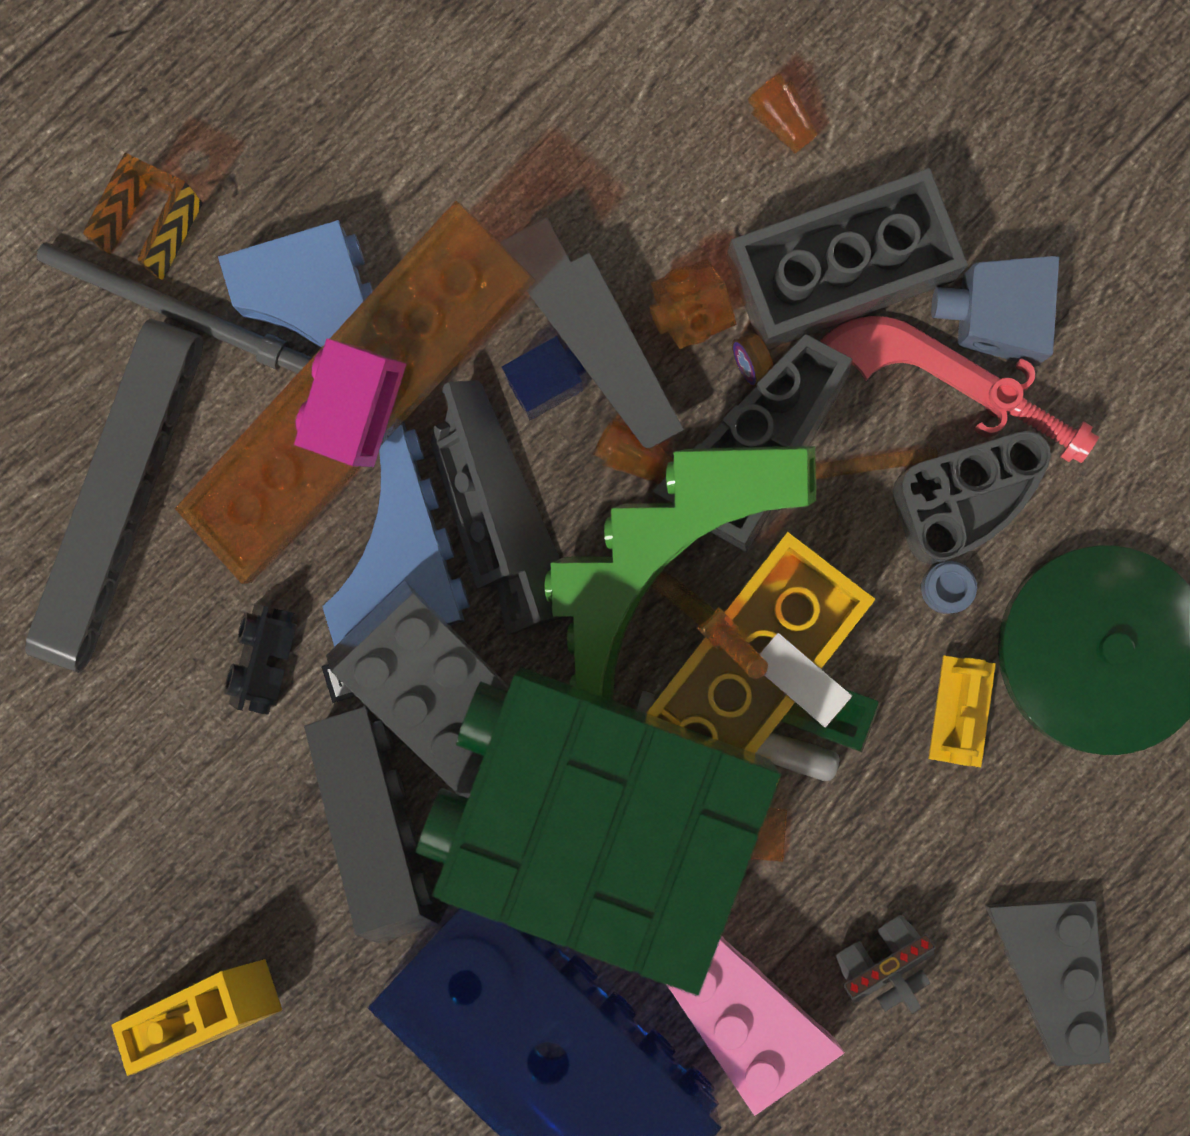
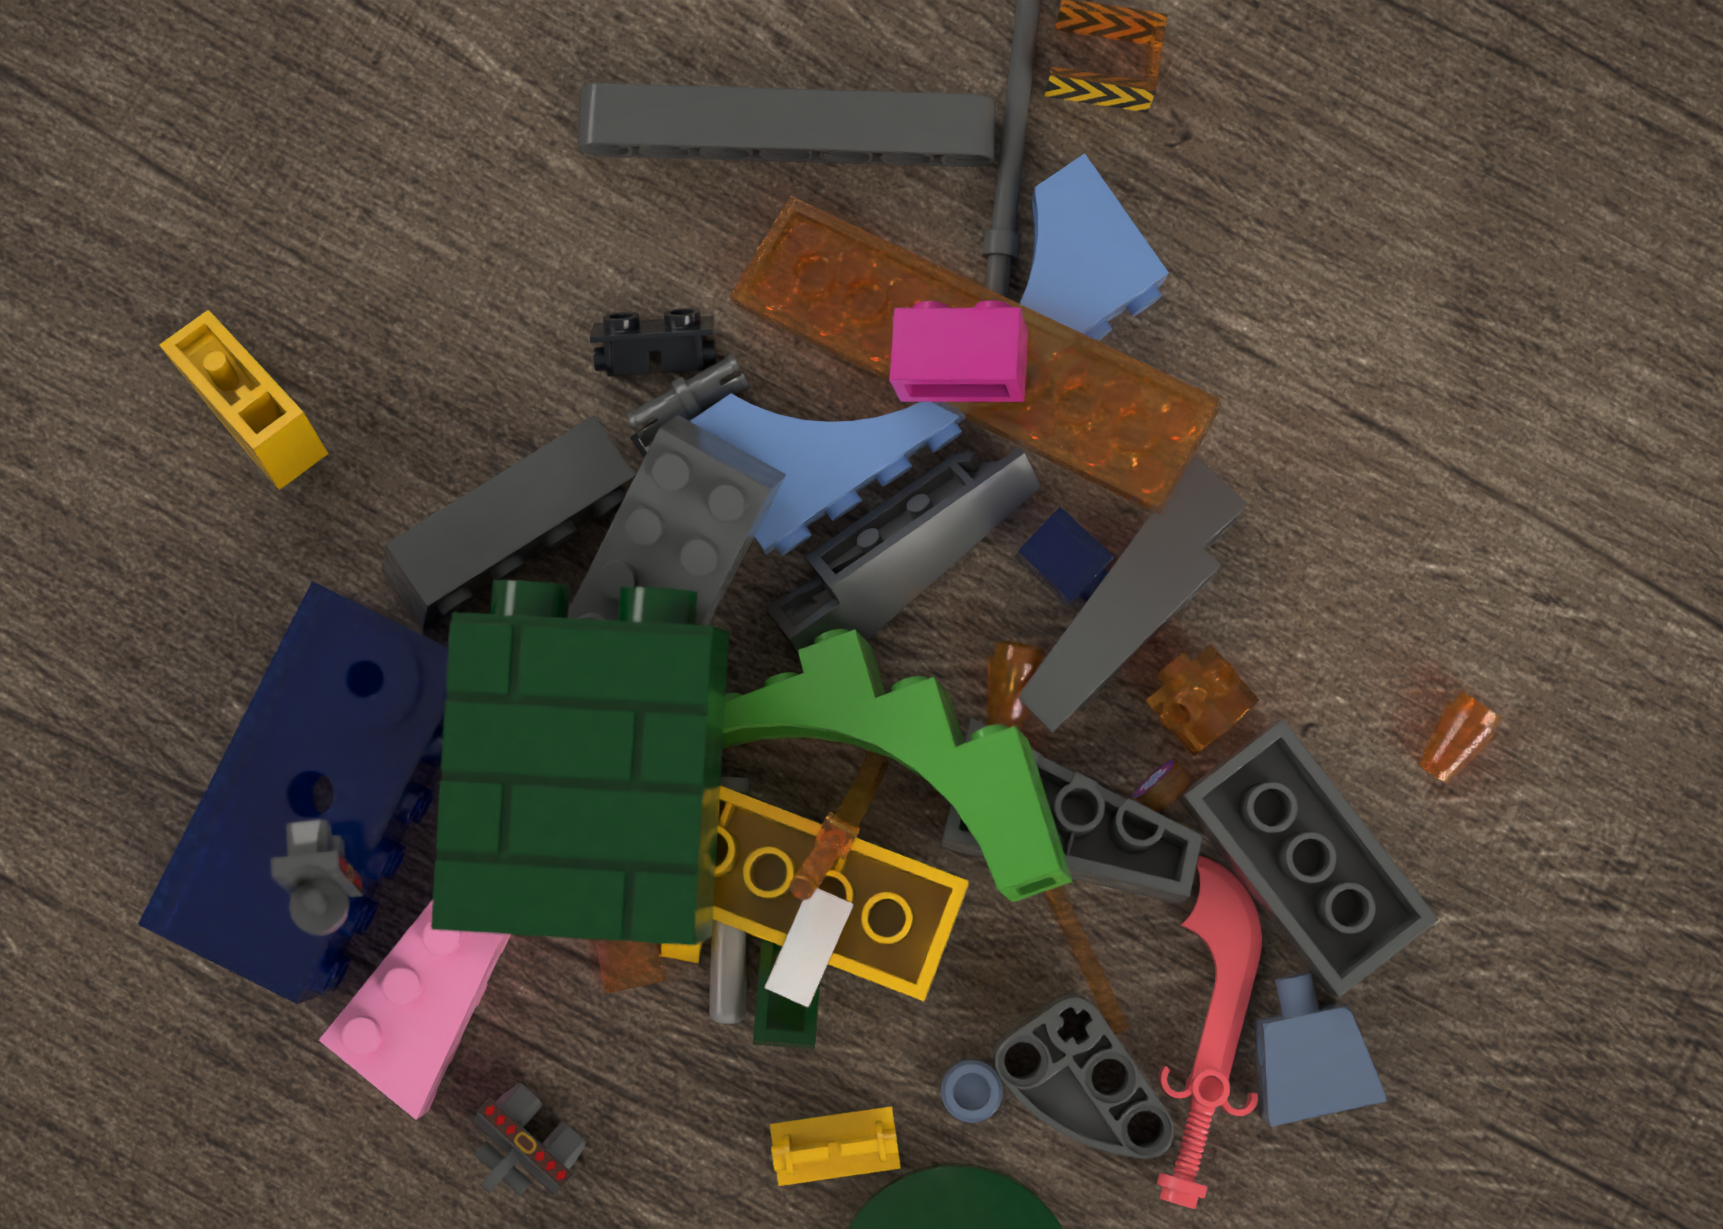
camera: 70 degrees right, 0 degrees up
none -> dark grey hips [271,820,363,936]
none -> dark grey pin [626,353,751,447]

